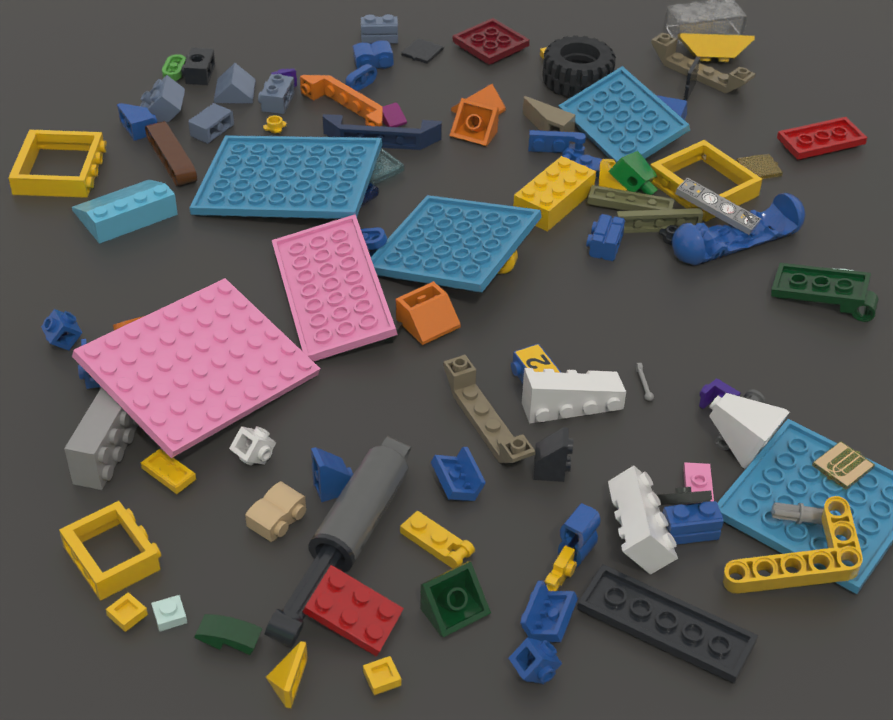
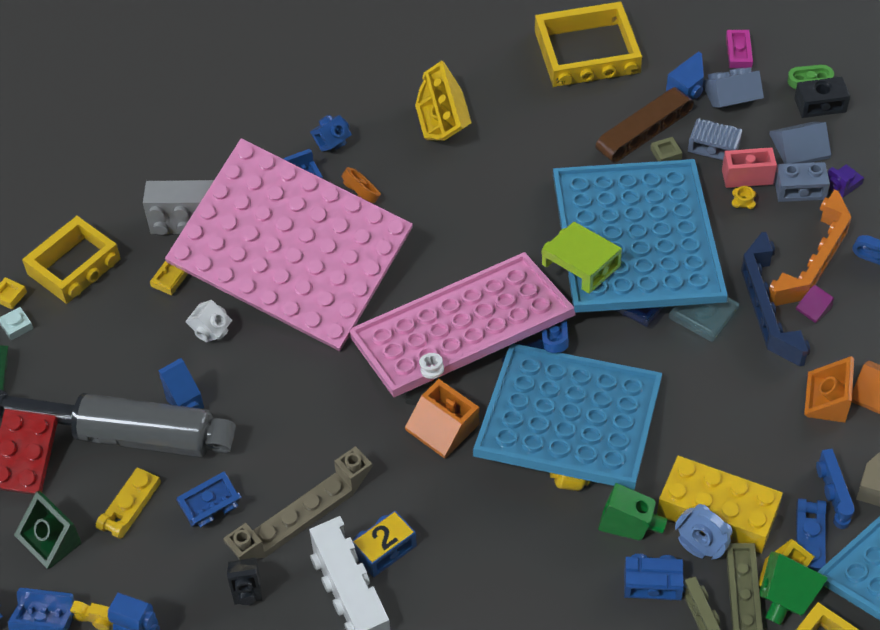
camera: 80 degrees right, 10 degrees up
medium azure slope [72,180,178,244] -> none
tan brick [245,481,306,542] -> none
none -> yellow wedge [415,61,471,141]
none -> white bush [419,353,444,379]
none -> lime panel [541,222,622,294]
none -> green torso [598,483,667,540]
none -> olive plate [651,137,683,161]
none -> medium blue plate [675,504,733,559]
none -> coral brick [722,148,777,188]
none -> dark pink plate [726,30,753,68]

